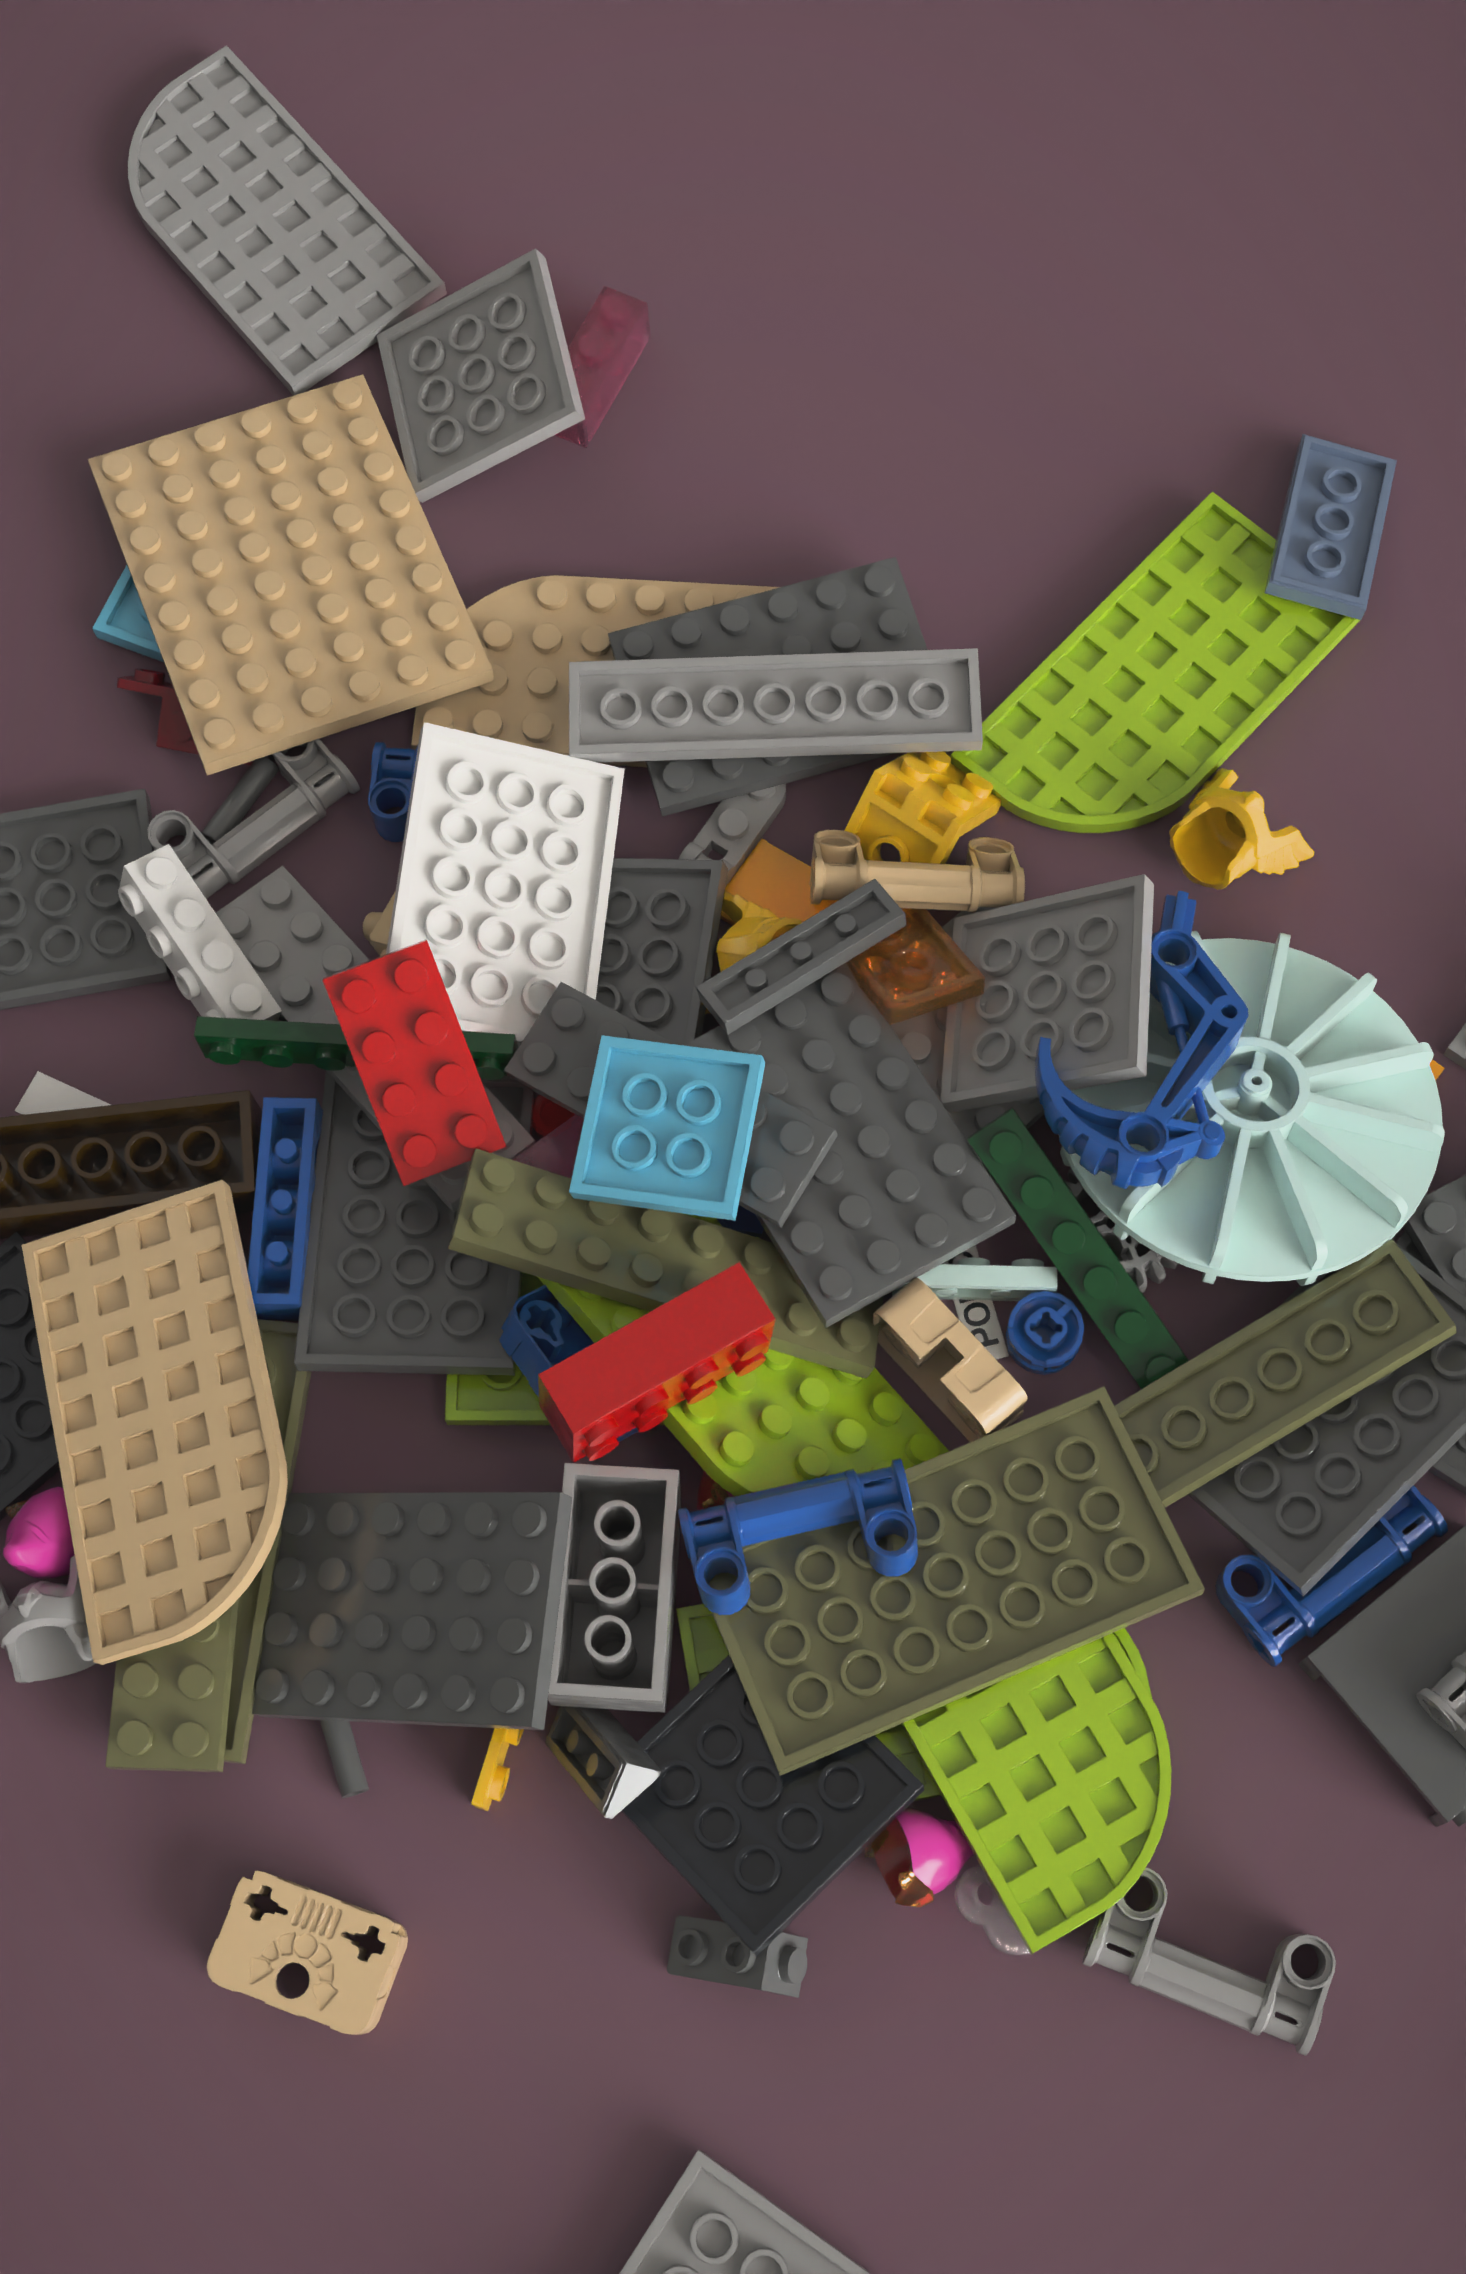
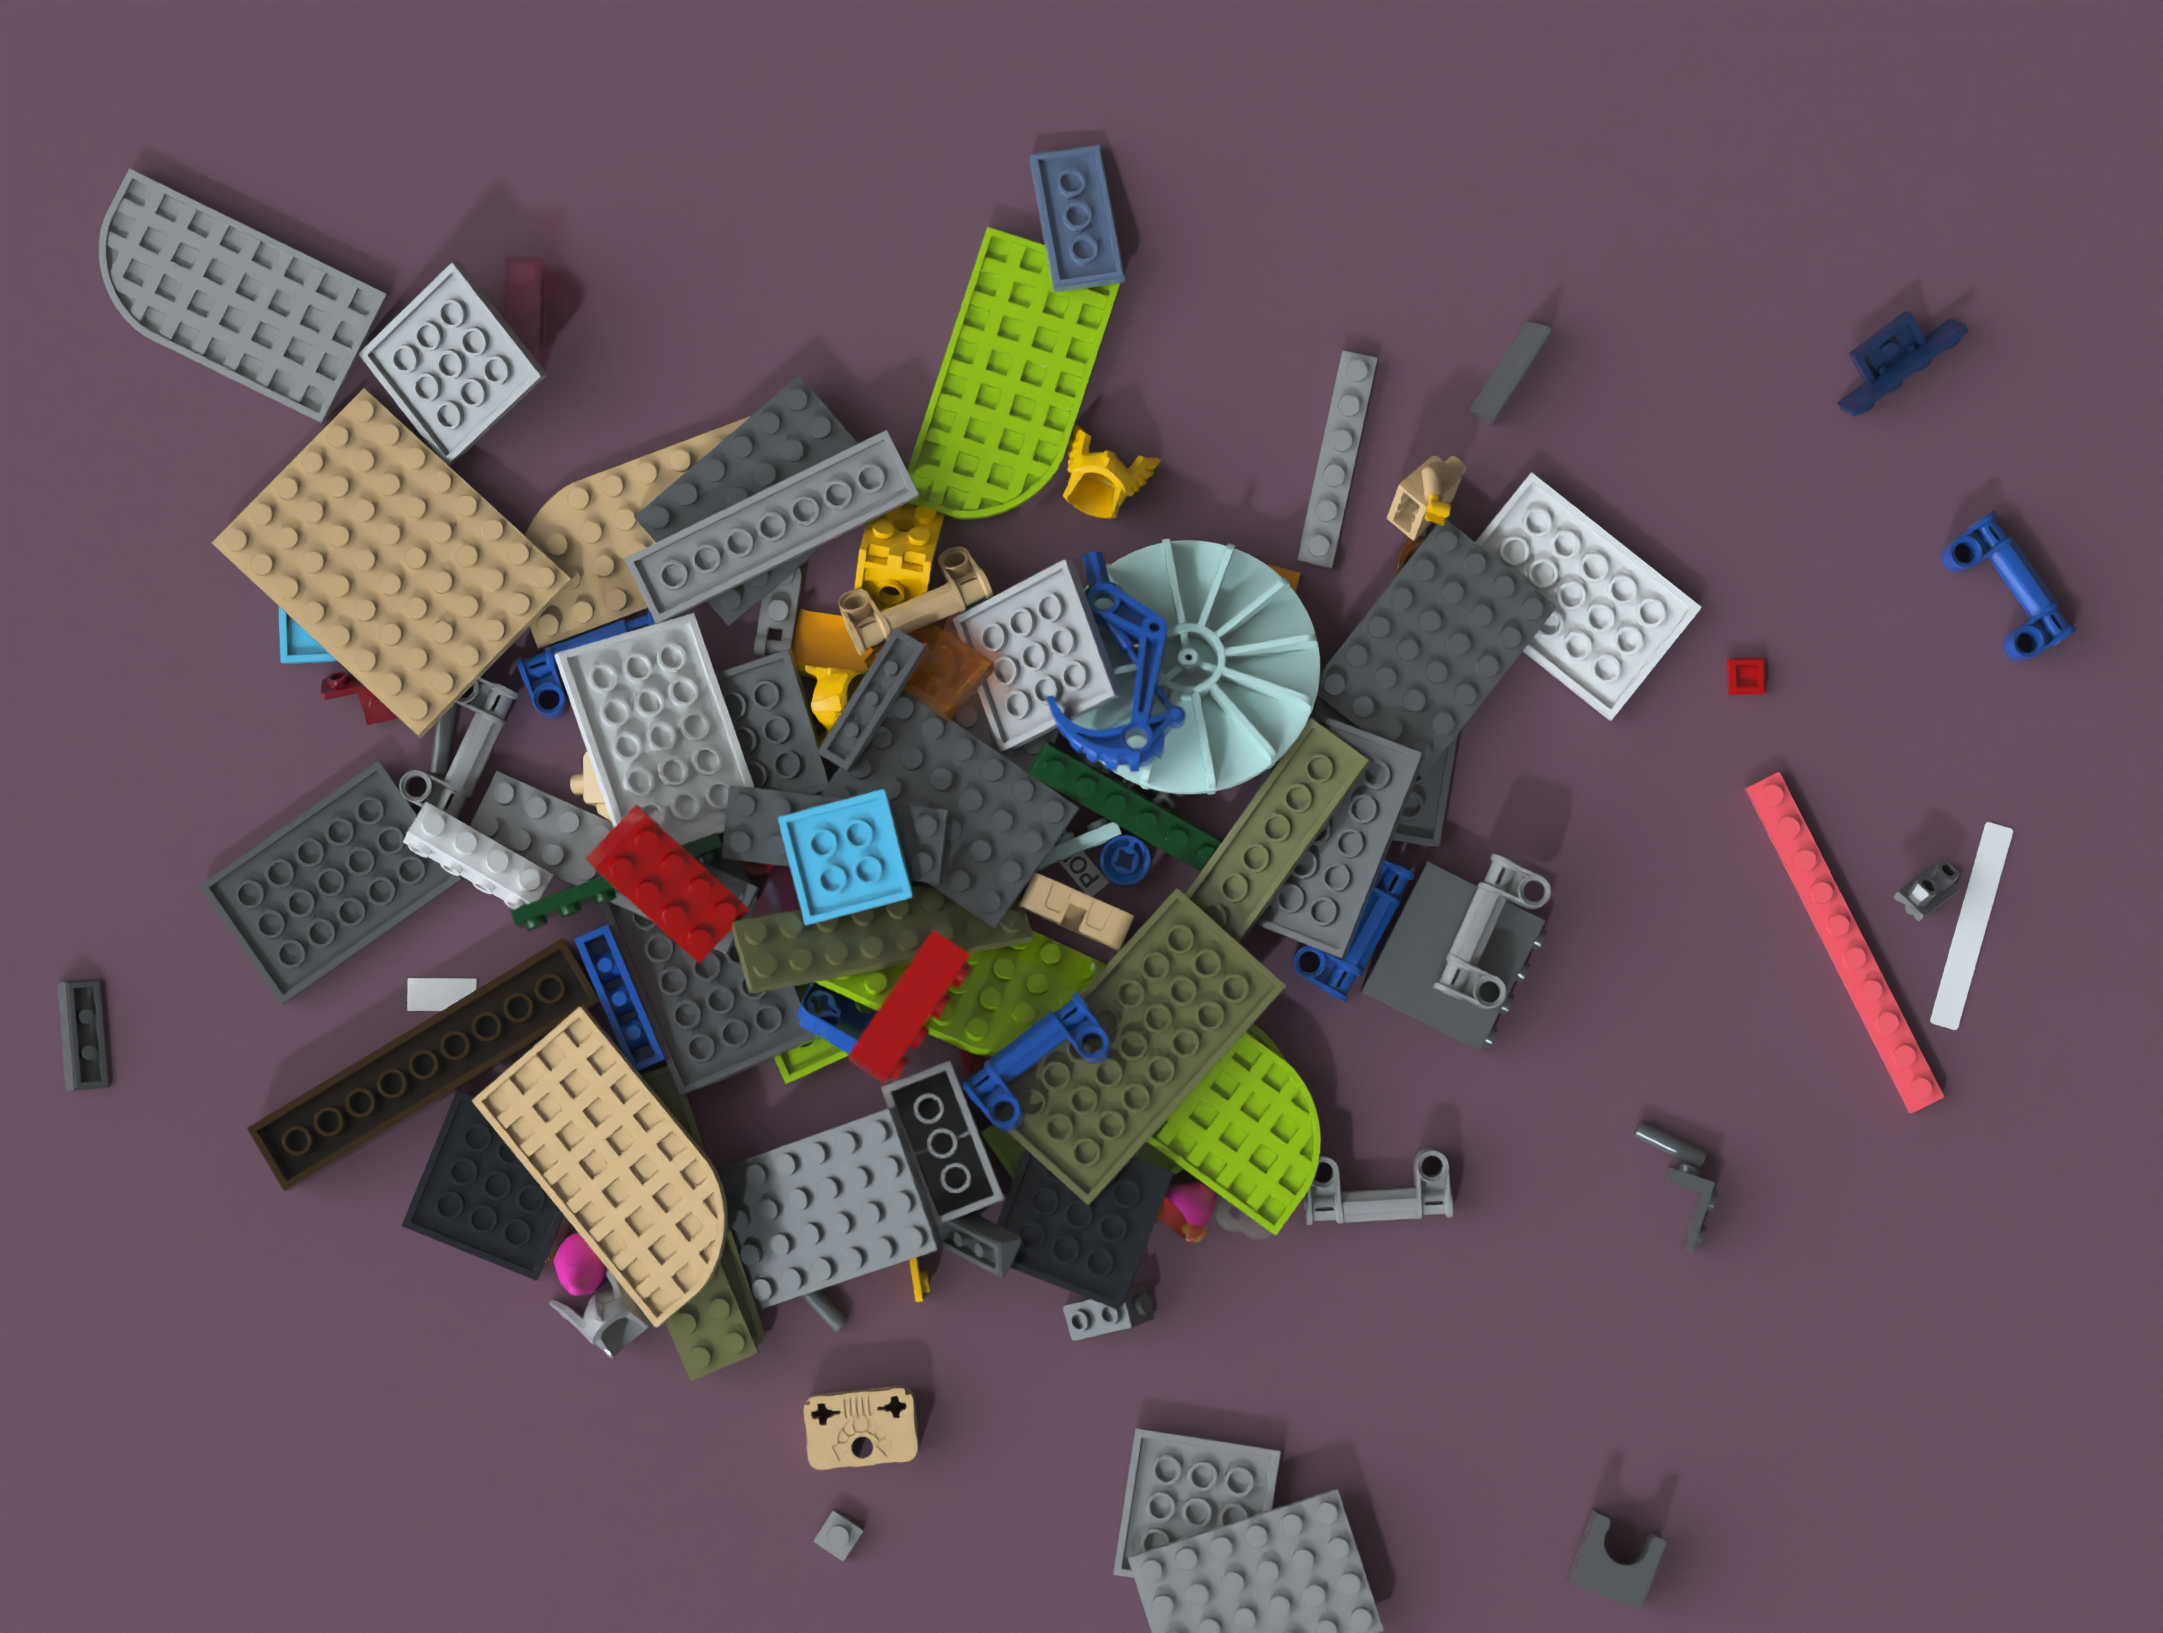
camera: 30 degrees left, 15 degrees up
none -> light grey plate [813,1509,864,1562]

